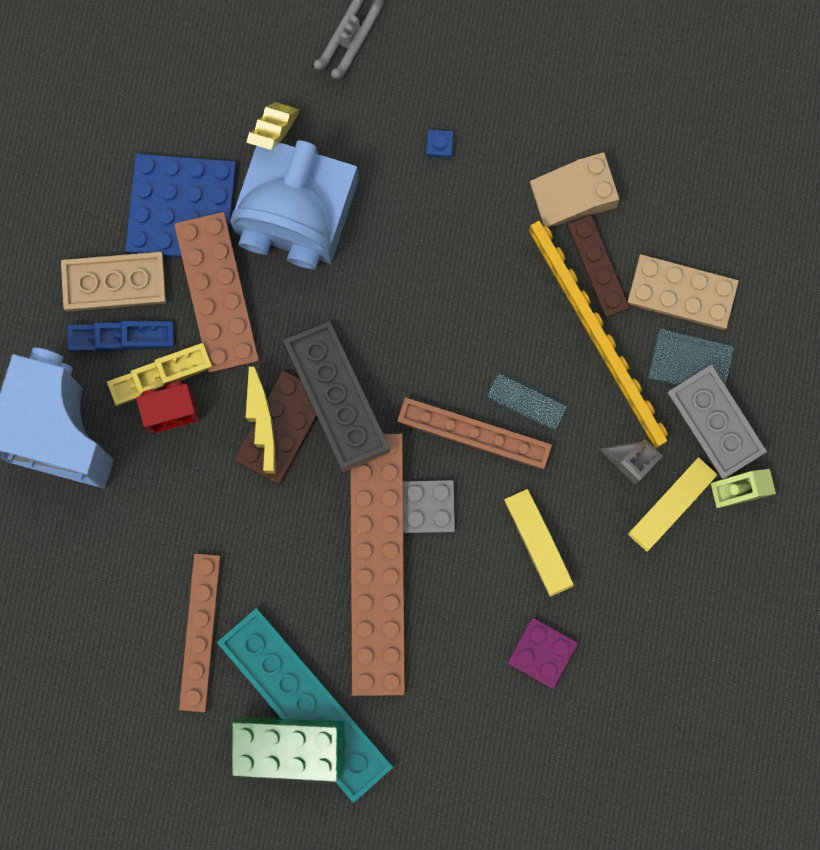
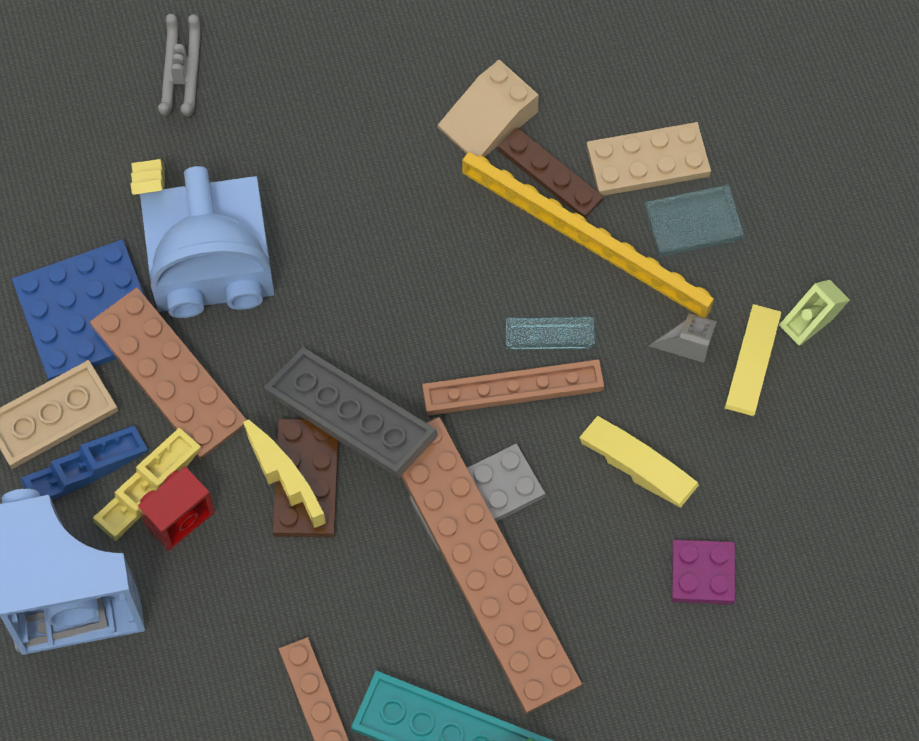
camera: 30 degrees left, 15 degrees down
blue plate [426,130,453,158] -> none
light grey plate [667,364,767,479] -> none

